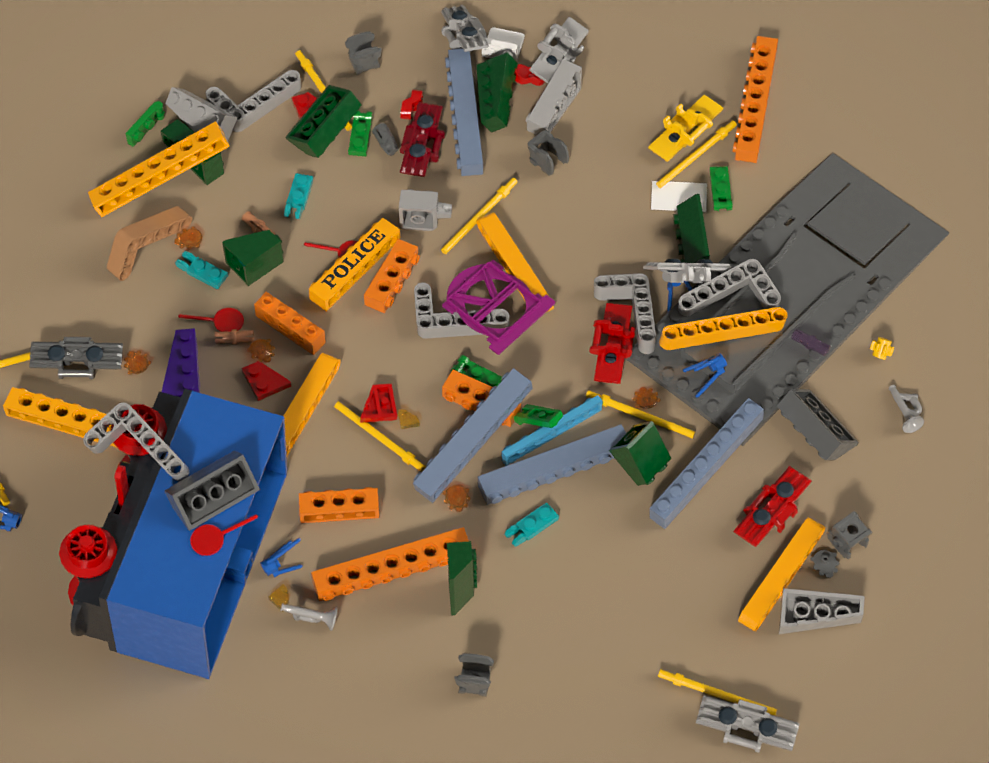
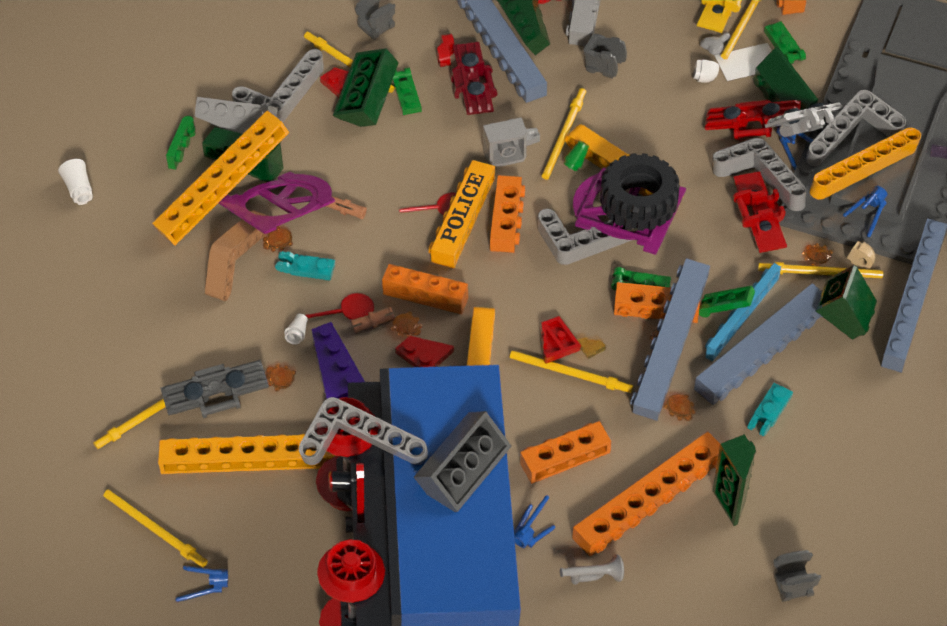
camera: 20 degrees left, 5 degrees down
red piece [190,515,258,556] -> none
dark green slope [222,230,284,286] -> none
clear yellow tile [269,584,289,612] -> none
teal hinge [284,173,314,219] -> none
dark grey hinge [372,123,399,156] -> none
none -> white plant [58,159,93,205]
none -> magenta window [219,171,335,234]
none -> white cone [284,314,308,345]
none -> green cone [563,140,589,171]
none -> black tyre [600,153,680,231]
none -> white piece [693,60,719,83]
none -> light grey rock [700,32,730,55]
none -> red piece [705,100,801,140]
none -> tan piece [847,241,876,269]

